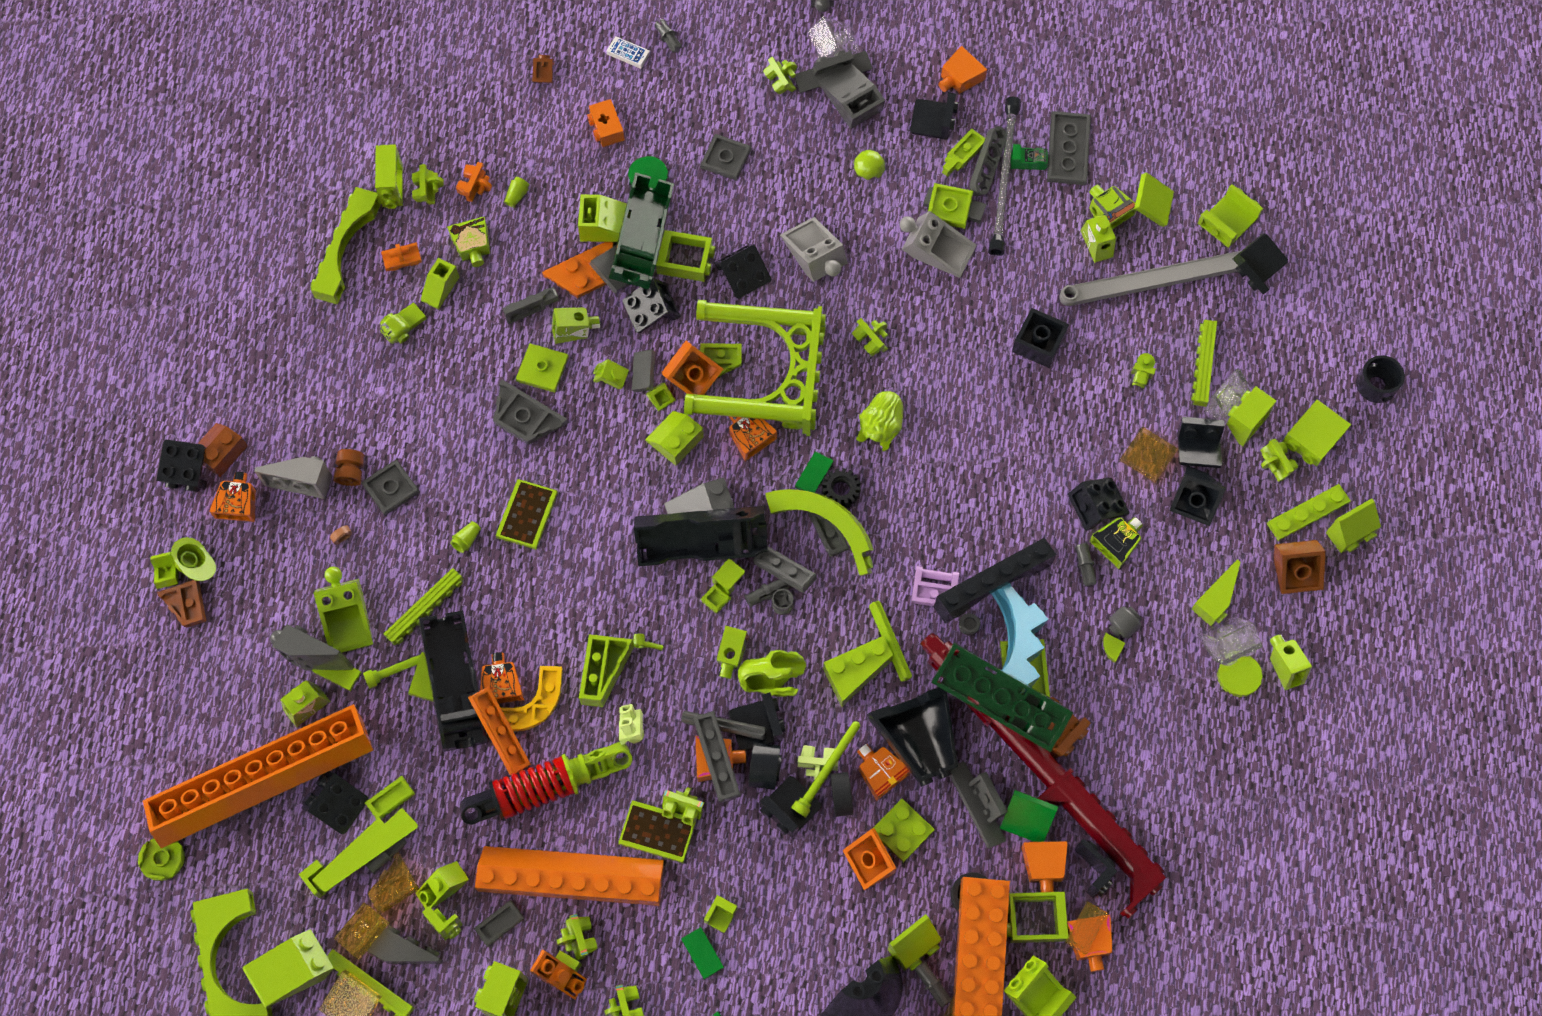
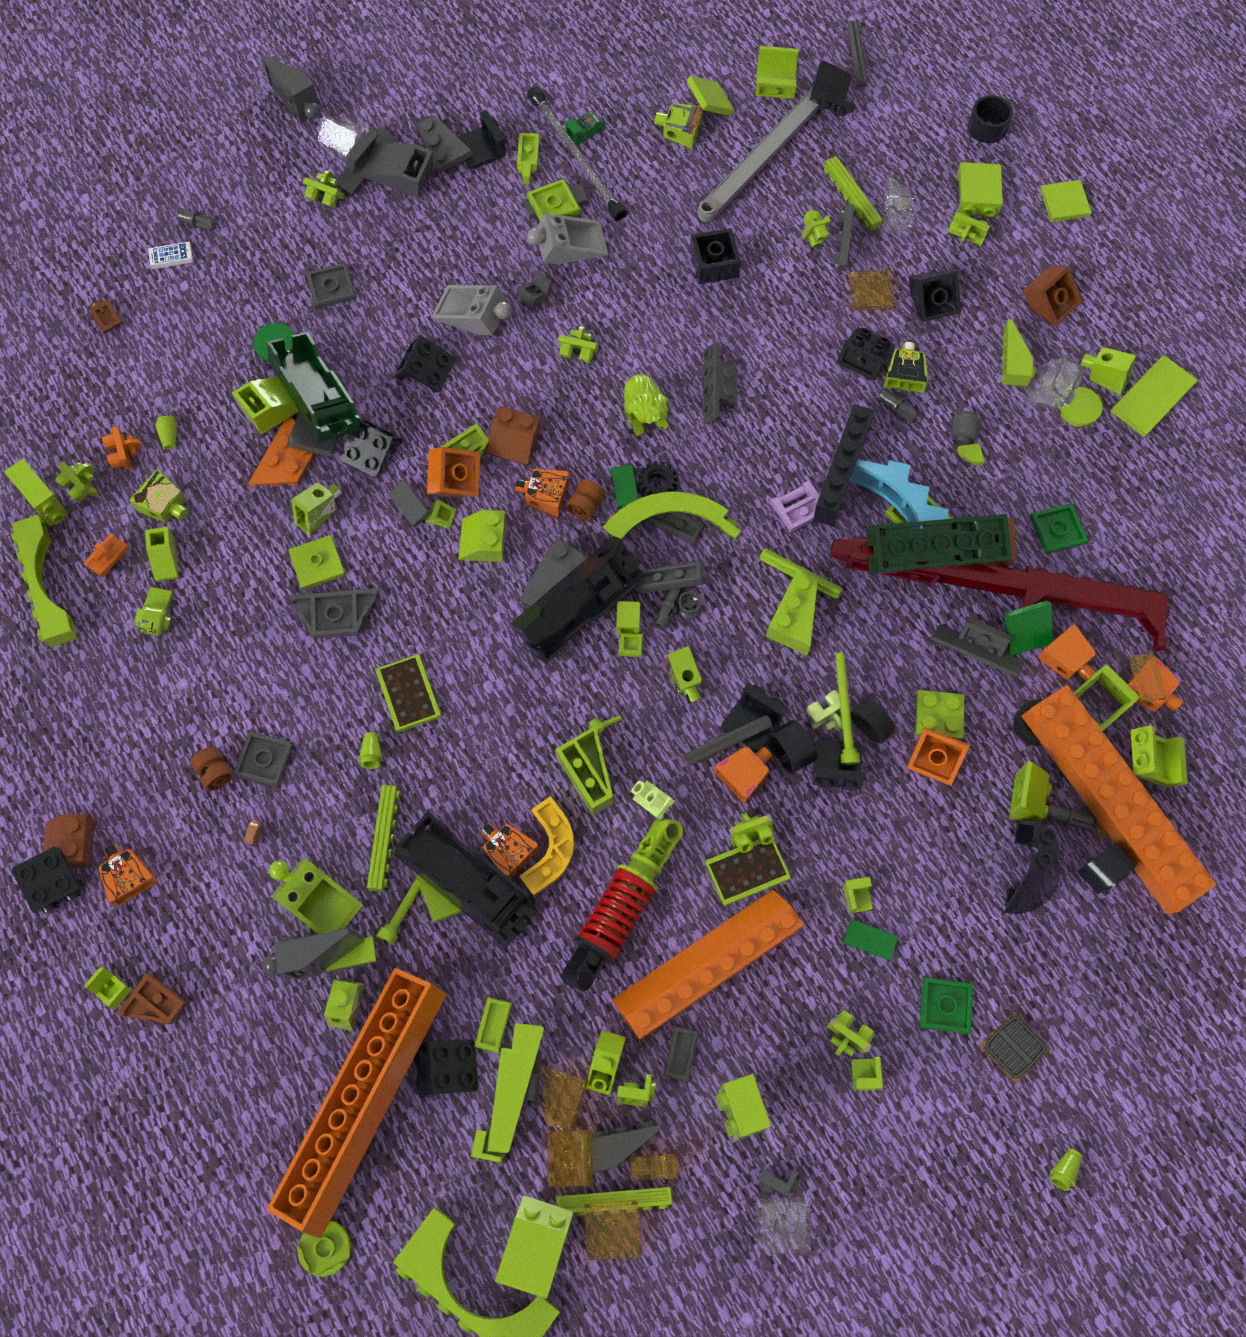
camera: 40 degrees left, 0 degrees up
lime piece [171,537,216,581] -> none
light grey slope [254,456,332,499] -> none
orange tile [468,686,531,776] -> none
dark grey hinge [502,287,559,324] -> none
orange slope [530,949,587,999] -> none
lime tile [555,950,581,972] -> none
lime hips [556,914,598,961] -> none
orange brick [587,99,625,147] -> none
lime bracket [593,359,629,389] -> none
lime window [656,230,716,282] -> none
lime arch [684,299,826,436] -> none
dark grey tile [693,711,741,803] -> none
lime hair [738,650,806,697] -> none
lime hair [854,150,885,180] -> none
orange torso [857,744,910,801] -> none
black cone [867,687,958,787] -> none
orange torso [938,46,987,94] -> none
dark grey tile [958,613,981,636] -> none
dark grey beam [969,126,1007,197] -> none
dark grey tile [1047,111,1091,185] -> none
black bracket [1075,839,1117,898] -> none
lime torso [1080,215,1116,263] -> none
black bracket [1177,417,1225,468] -> none
lime slope [1227,386,1276,446] -> none
lime plate [1267,484,1351,541] -> none
lime slope [1326,498,1381,553] -> none
none -> dark grey wing [417,115,474,173]
none -> dark orange slope [487,406,541,466]
none -> dark grey bracket [517,271,553,306]
none -> dark orange wheel [566,479,605,521]
none -> clear yellow leg [629,1154,678,1180]
none -> dark grey bracket [702,341,737,425]
none -> dark grey wing [834,203,854,271]
none -> dark grey axle [848,20,868,86]
none -> green tile [1030,503,1089,554]
none -> lime tile [1040,180,1092,222]
none -> lime tile [1110,355,1198,437]

